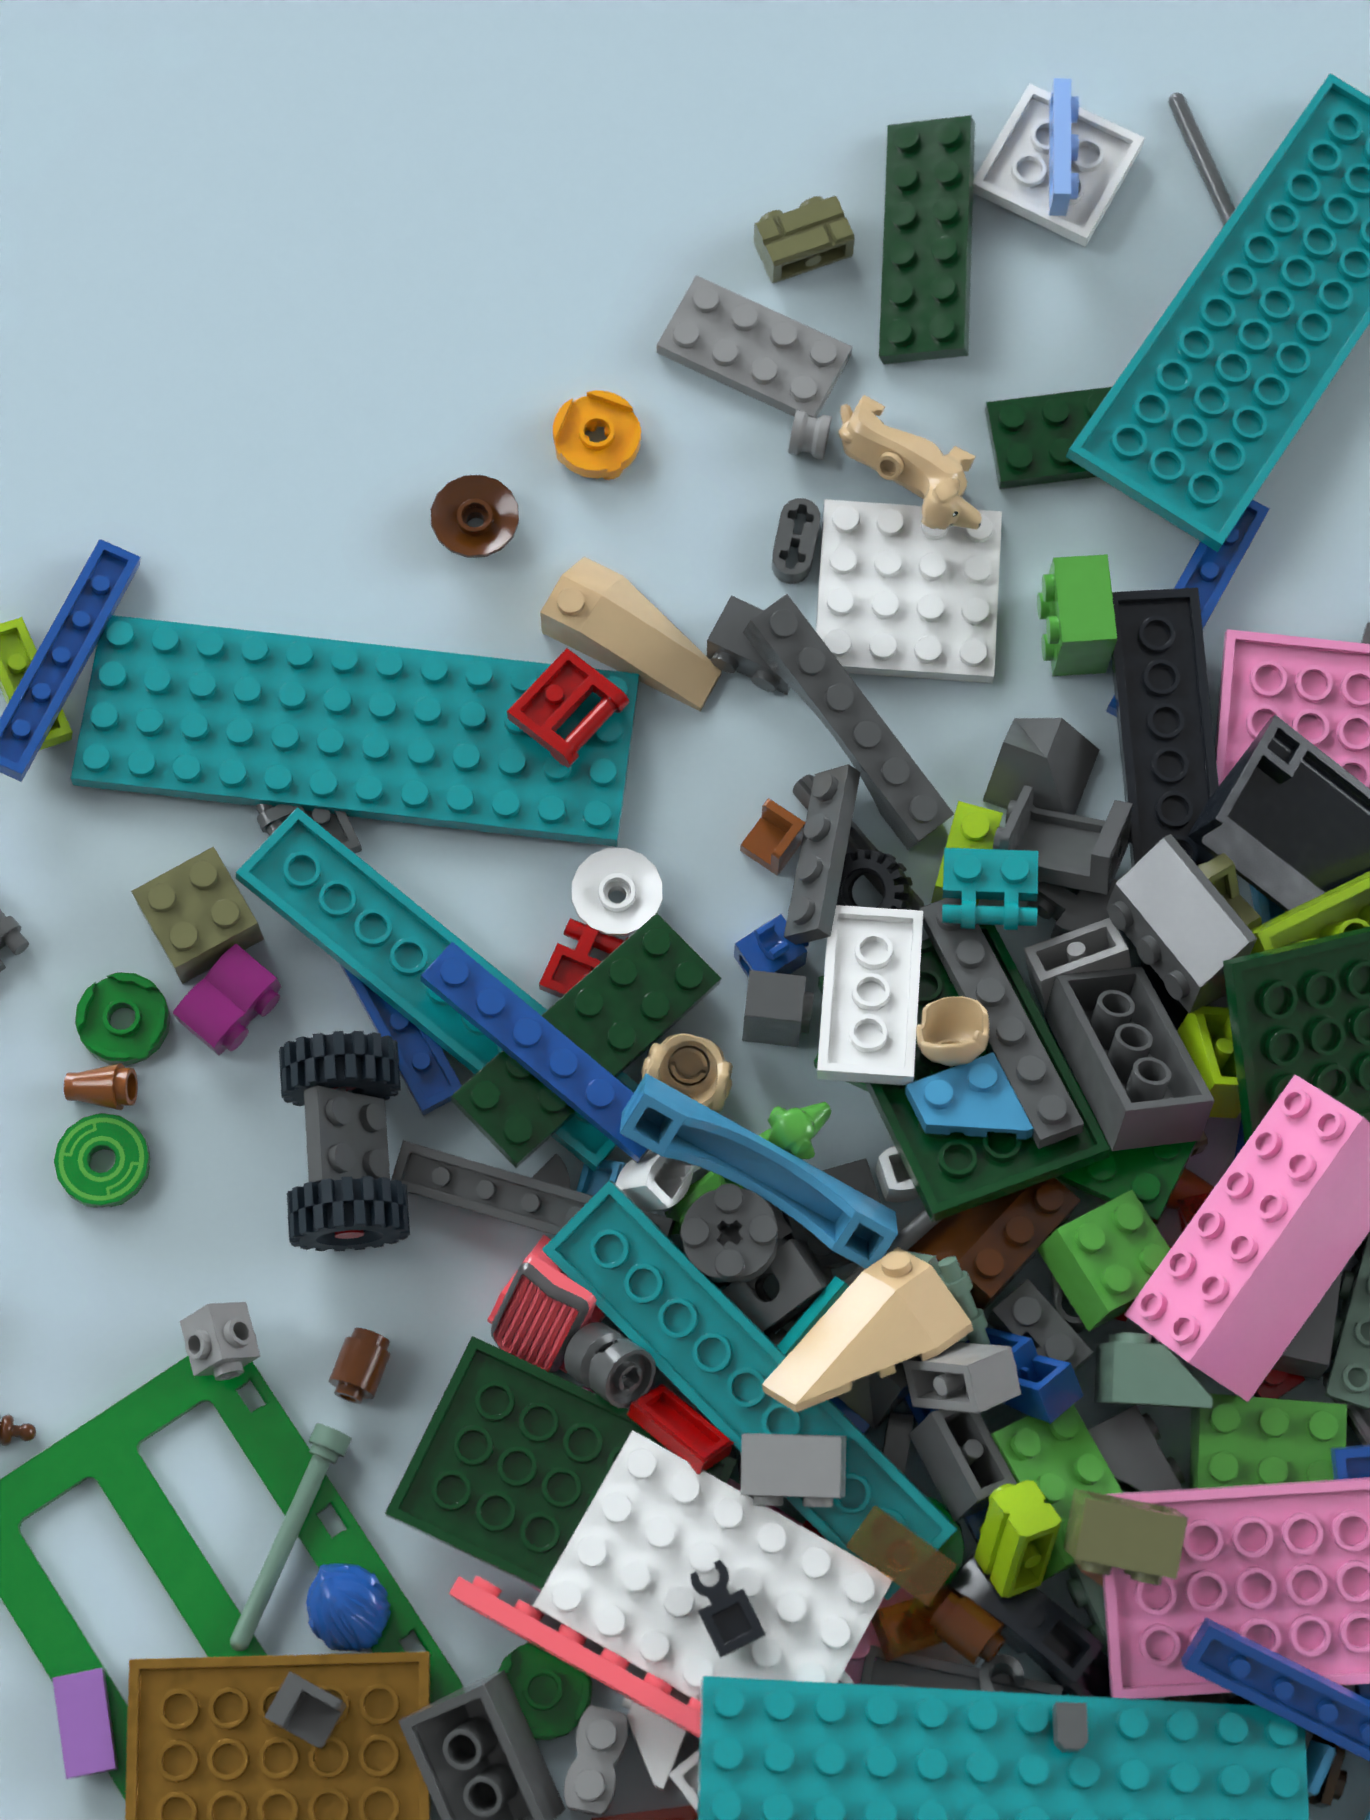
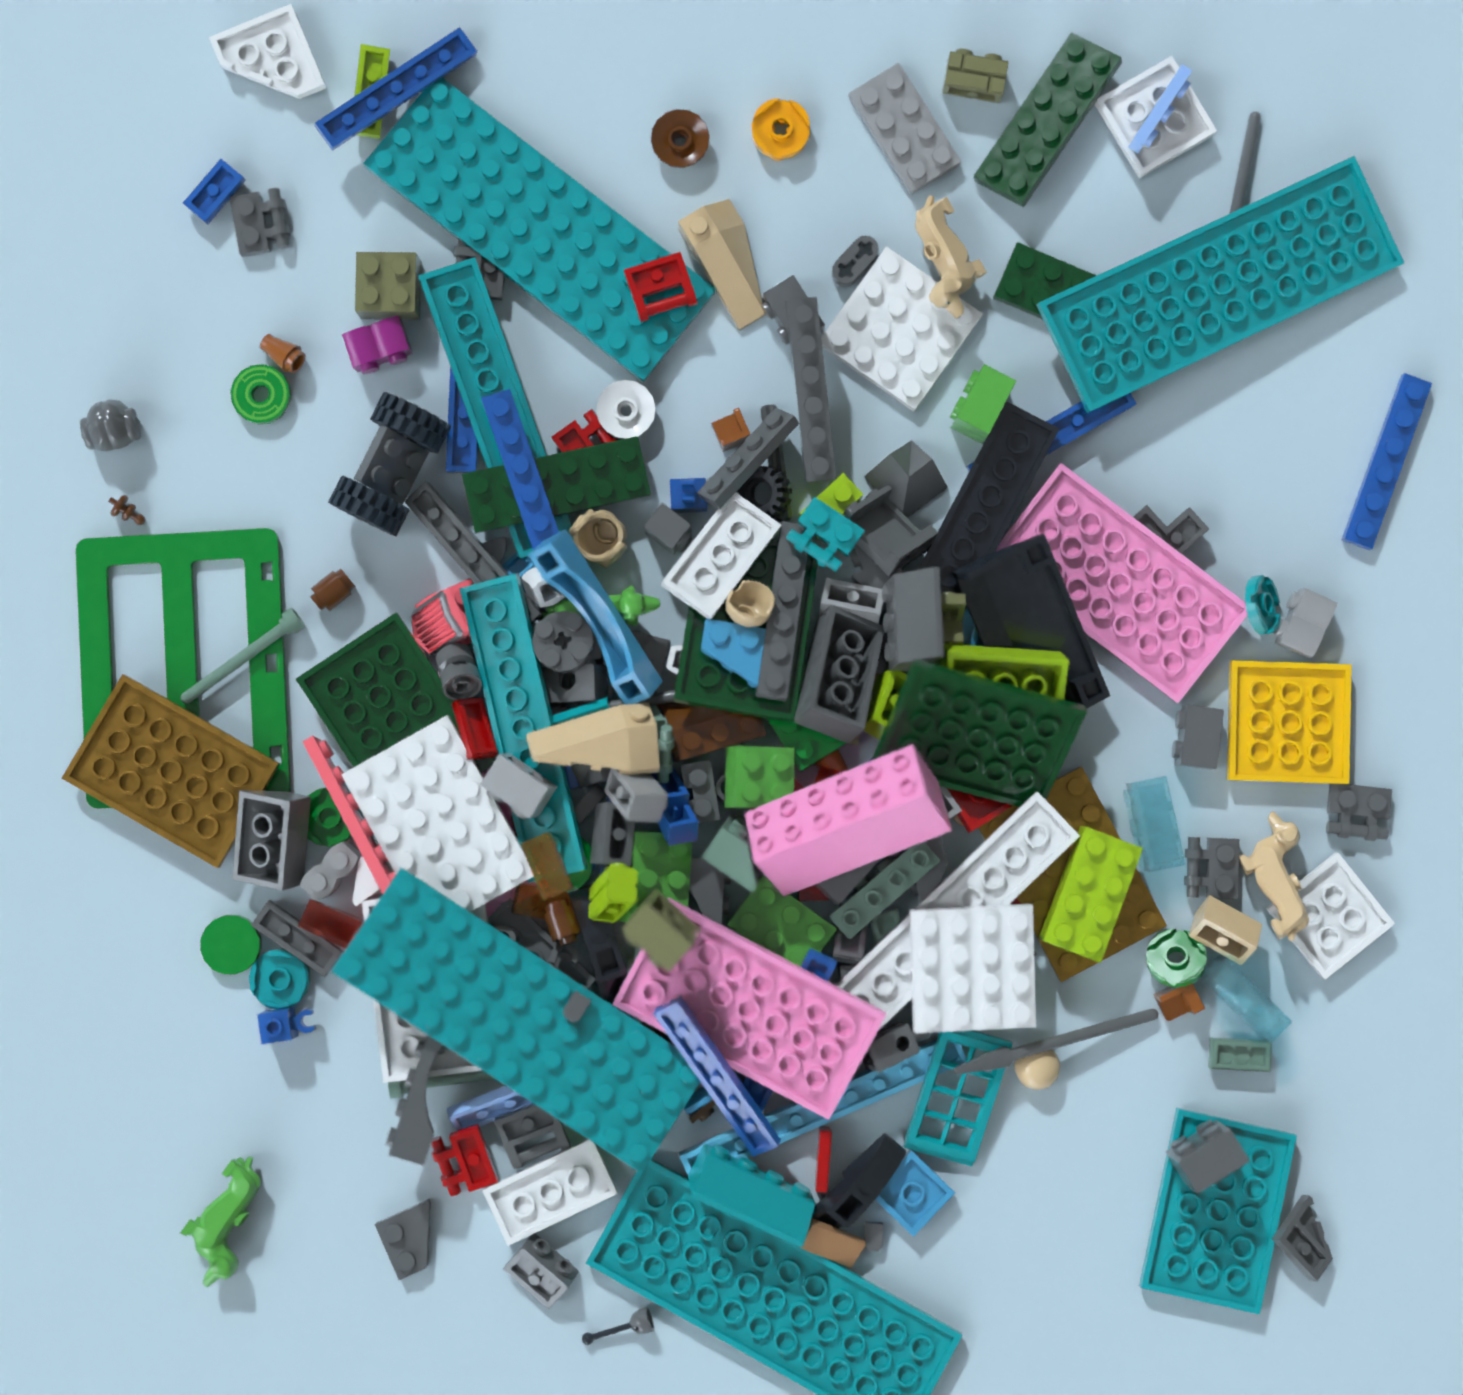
camera: 30 degrees right, 15 degrees up
medium lavender tile [52,1668,119,1779] -> none
green tile [75,972,171,1066] -> none
light grey brick [180,1302,260,1381] -> none
dark grey panel [264,1672,347,1748] -> none
blue hair [306,1563,391,1652] -> none
black plate [690,1560,766,1659] -> none
light grey wheel [788,410,832,460] -> none

